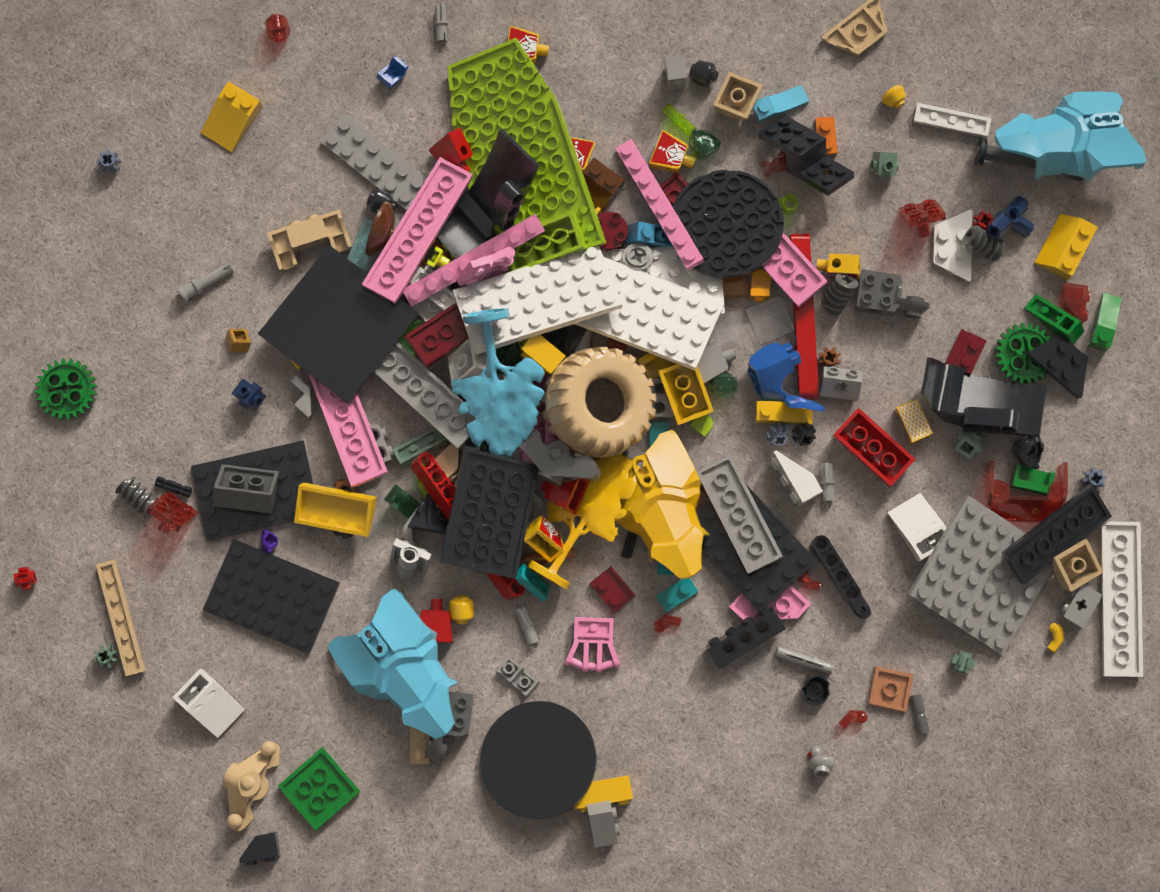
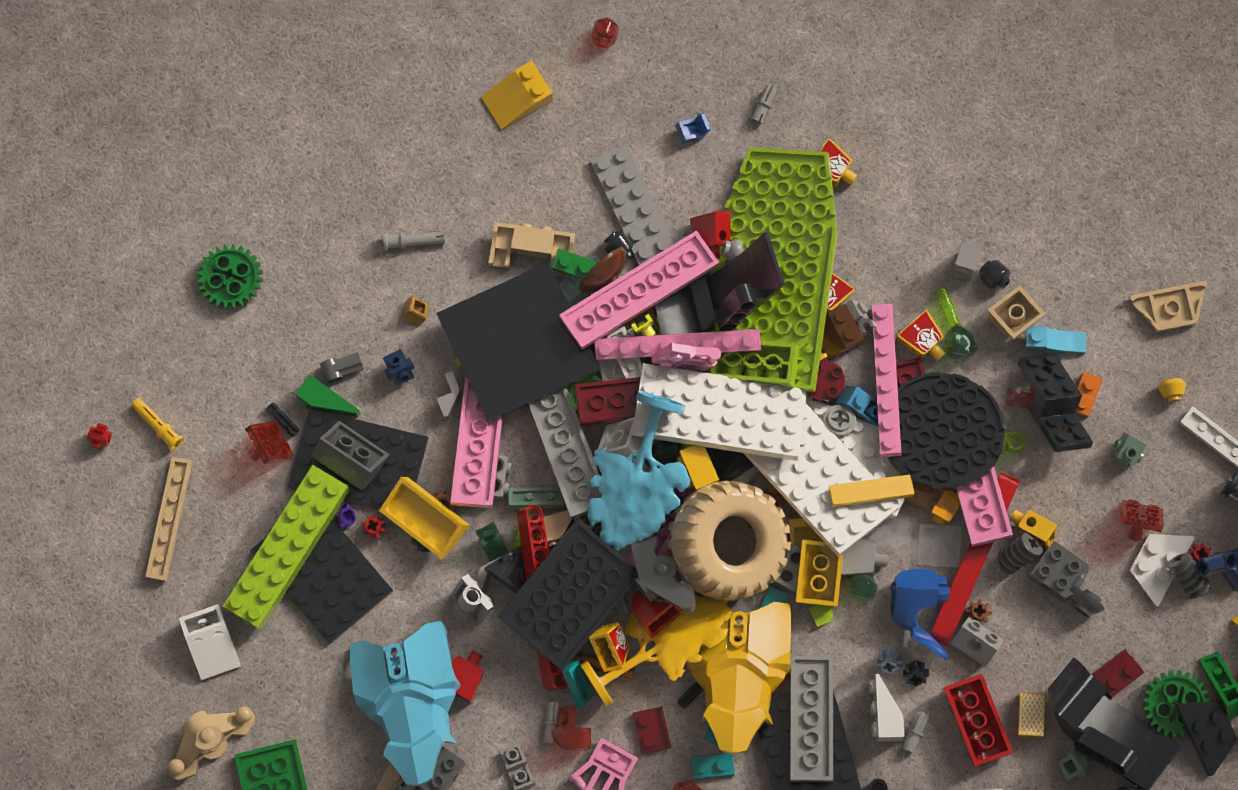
camera: 30 degrees right, 5 degrees down
sand green gear [94,645,118,668] -> none
sand blue gear [96,149,122,174] -> none
dark grey piece [115,477,158,518] -> none
yellow head [449,595,474,624] -> none
yellow slope [755,401,813,424] -> none
none -> yellow pin [131,398,184,451]
none -> lime brick [223,465,350,631]
none -> green slope [295,375,361,417]
none -> dark grey piece [320,353,364,384]
none -> red gear [361,515,386,541]
none -> green plate [551,248,597,279]
none -> clear red brick [551,706,591,751]
none -> light grey animal [721,239,747,262]
none -> yellow tile [828,475,915,507]
none -> light grey plate [845,299,877,335]

